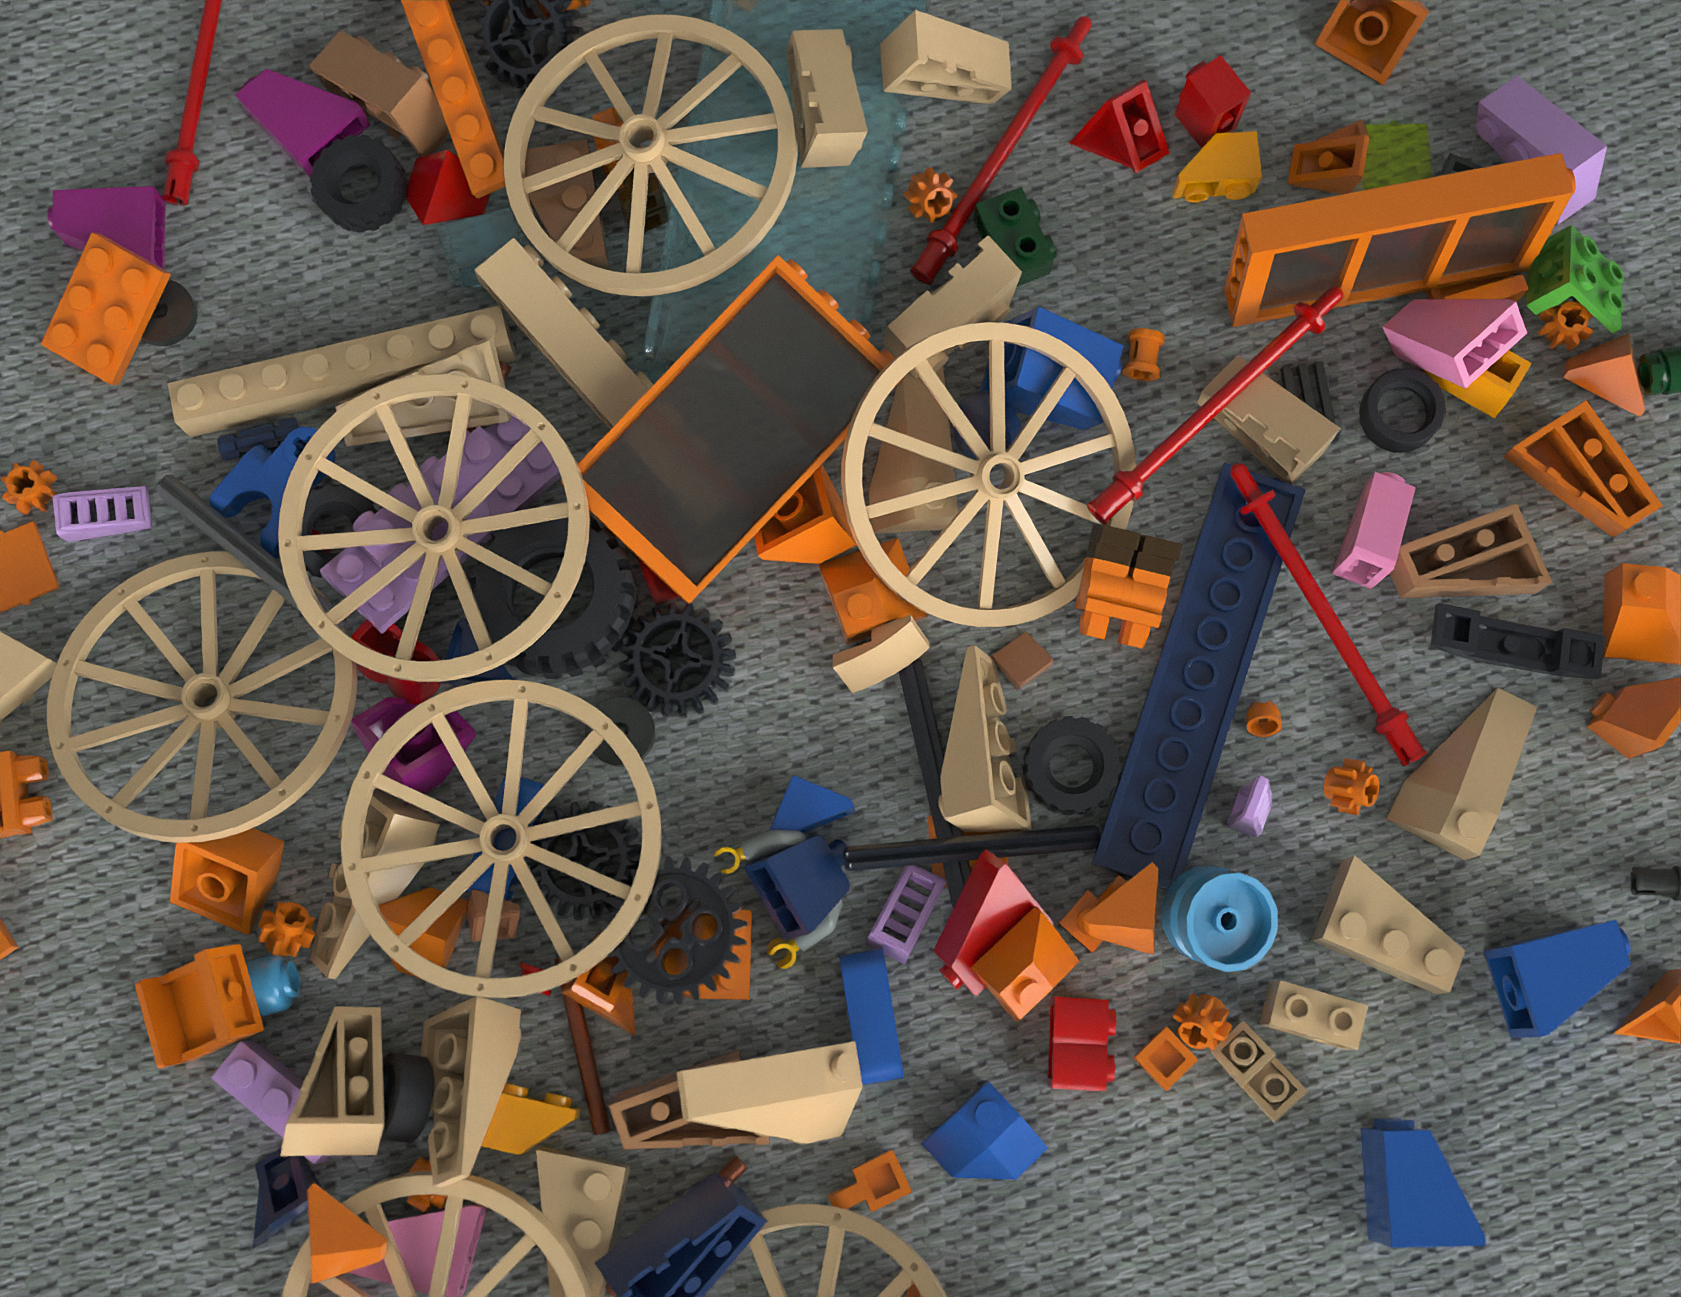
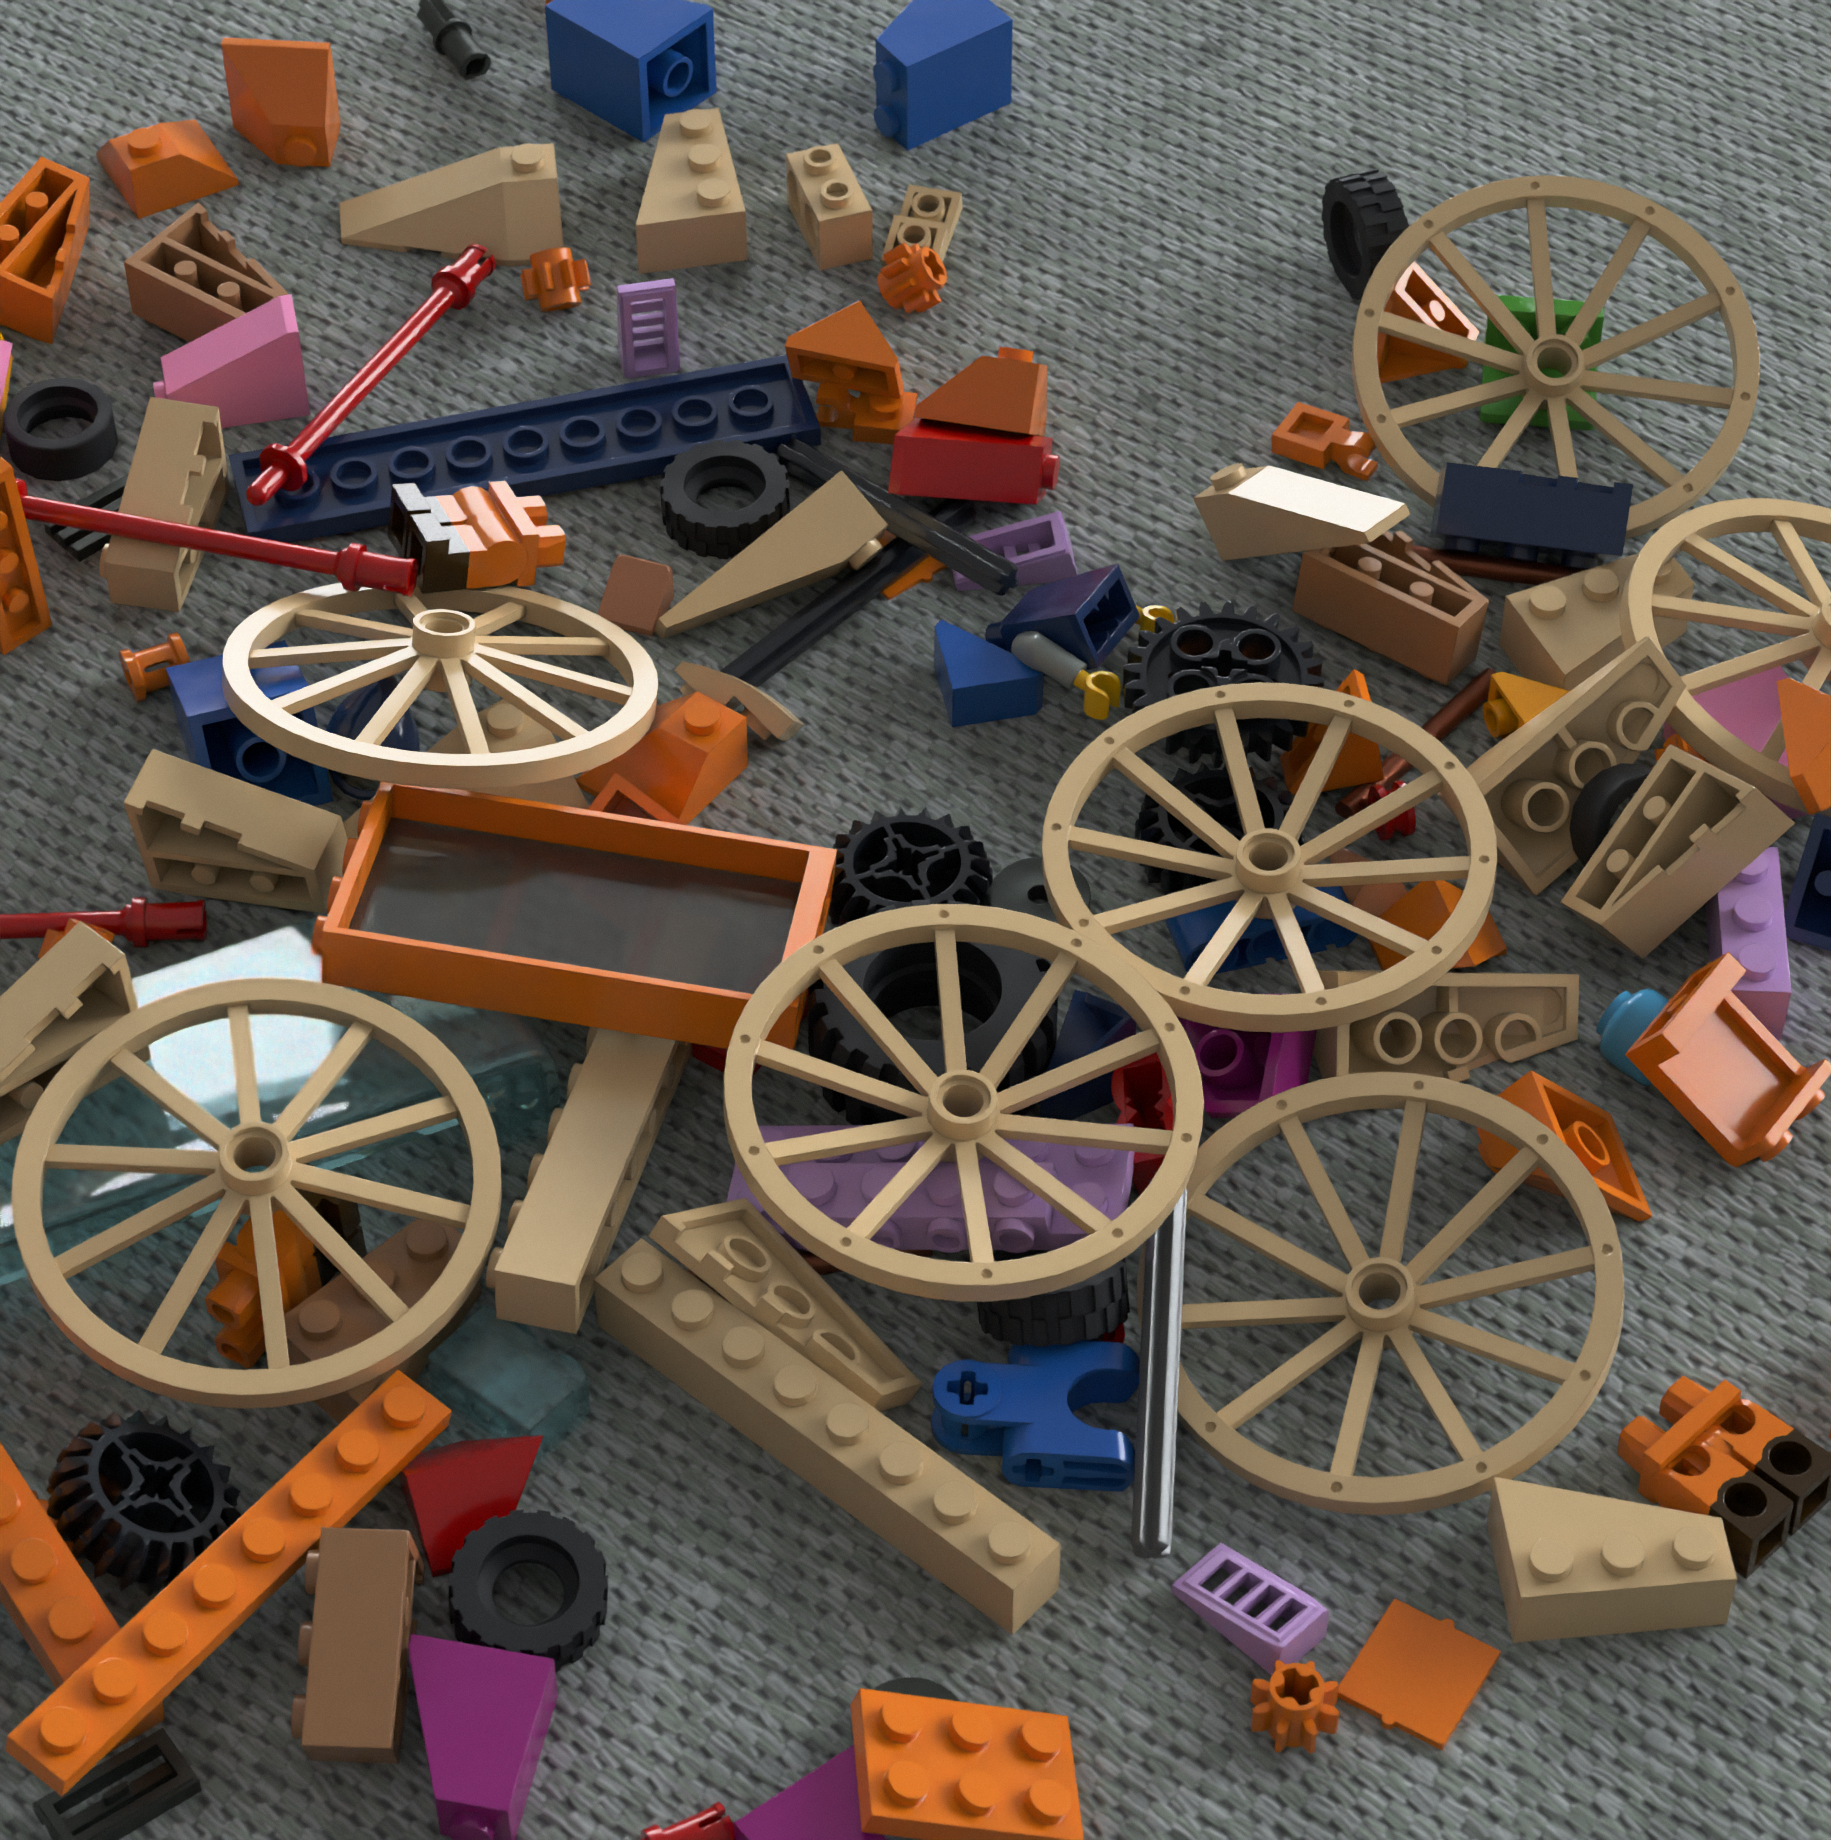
camera: 125 degrees left, 30 degrees down
dark blue axle [217,417,301,460] -> none
orange gear [258,902,315,957] -> none
blue beam [839,948,904,1085] -> none
blue slope [921,1081,1048,1180] -> none
dark green brick [973,186,1057,287] -> none
red brick [1047,997,1116,1091] -> none
orange plate [1132,1026,1198,1091] -> none
dark azure wheel [1161,865,1278,972] -> none
orange hinge [1246,700,1282,737] -> none
black slope [1430,603,1605,679] -> none

